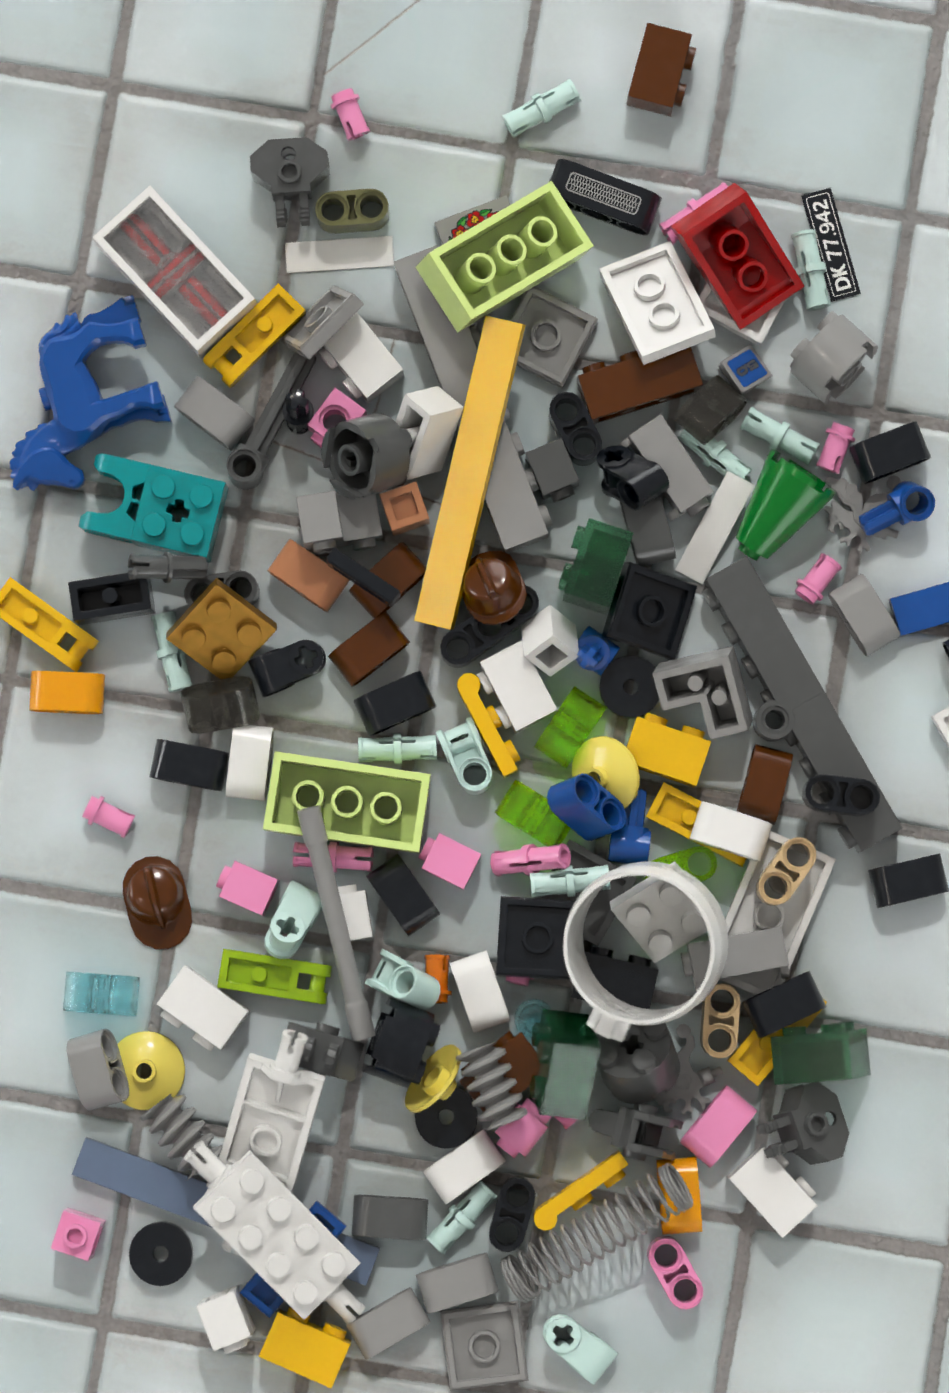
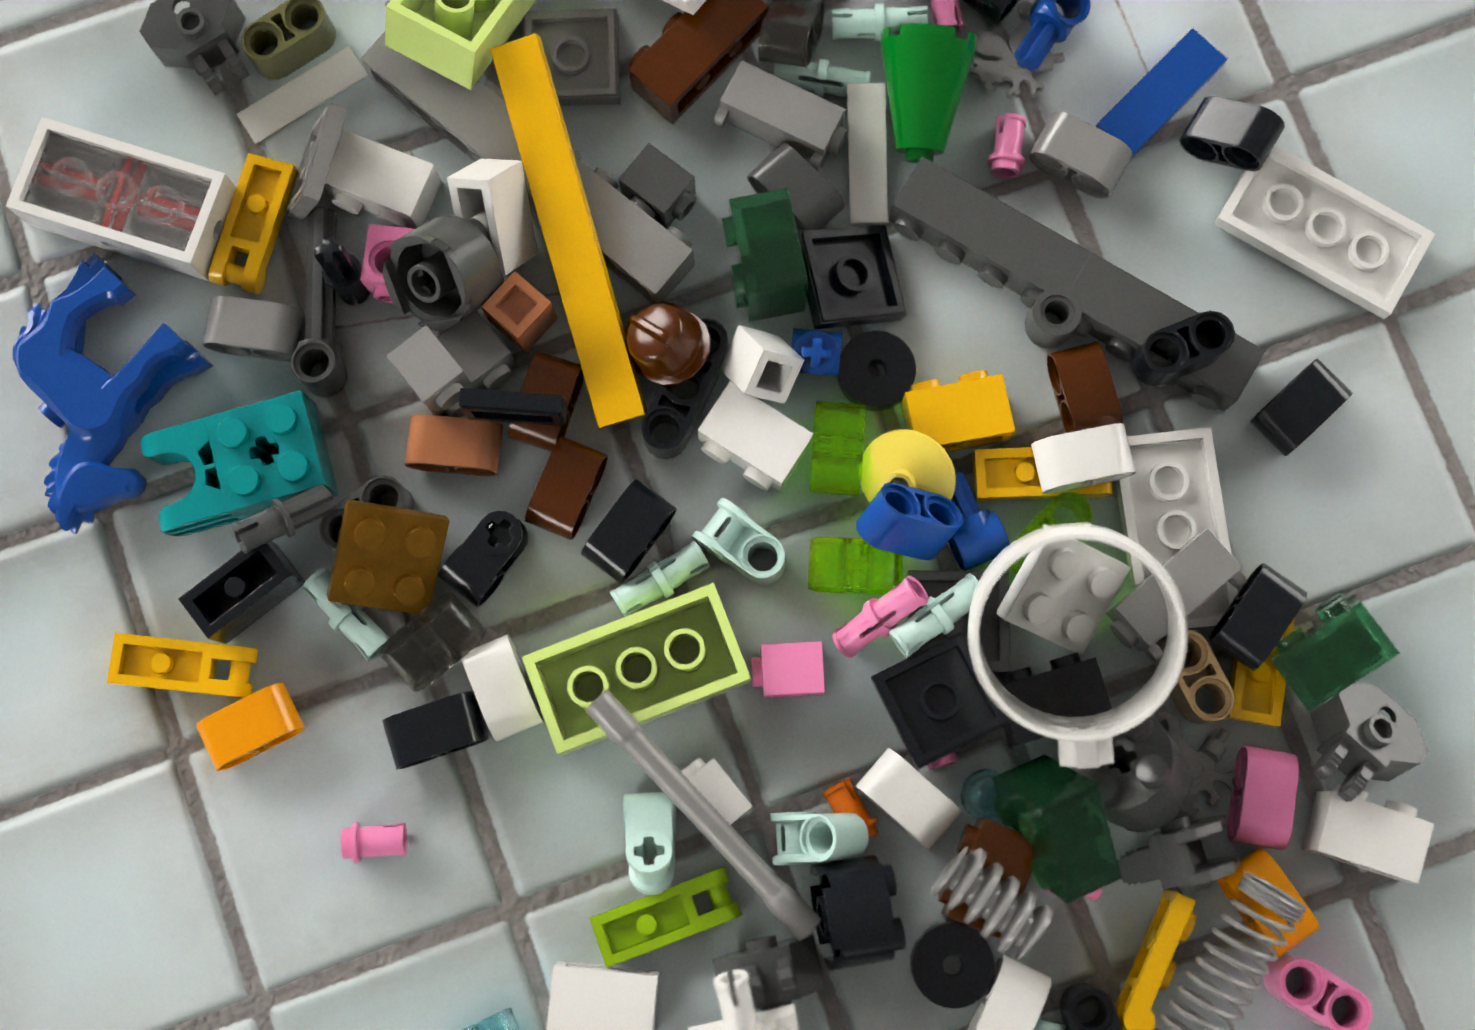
camera: 30 degrees left, 5 degrees down
reddish brown piece [123,856,192,949] -> none
bright pink brick [216,861,280,916] -> none
bright pink pin [293,841,374,872] -> none
black beam [366,853,440,936] -> none
light yellow dish [405,1045,461,1113] -> none
yellow plate [457,673,521,778] -> none
bright pink brick [495,1098,552,1158] -> none
black beam [549,392,602,466] -> none
black piece [597,445,669,511] -> none
light grey brick [652,646,753,739] -> none
tan beam [756,837,816,906] -> none

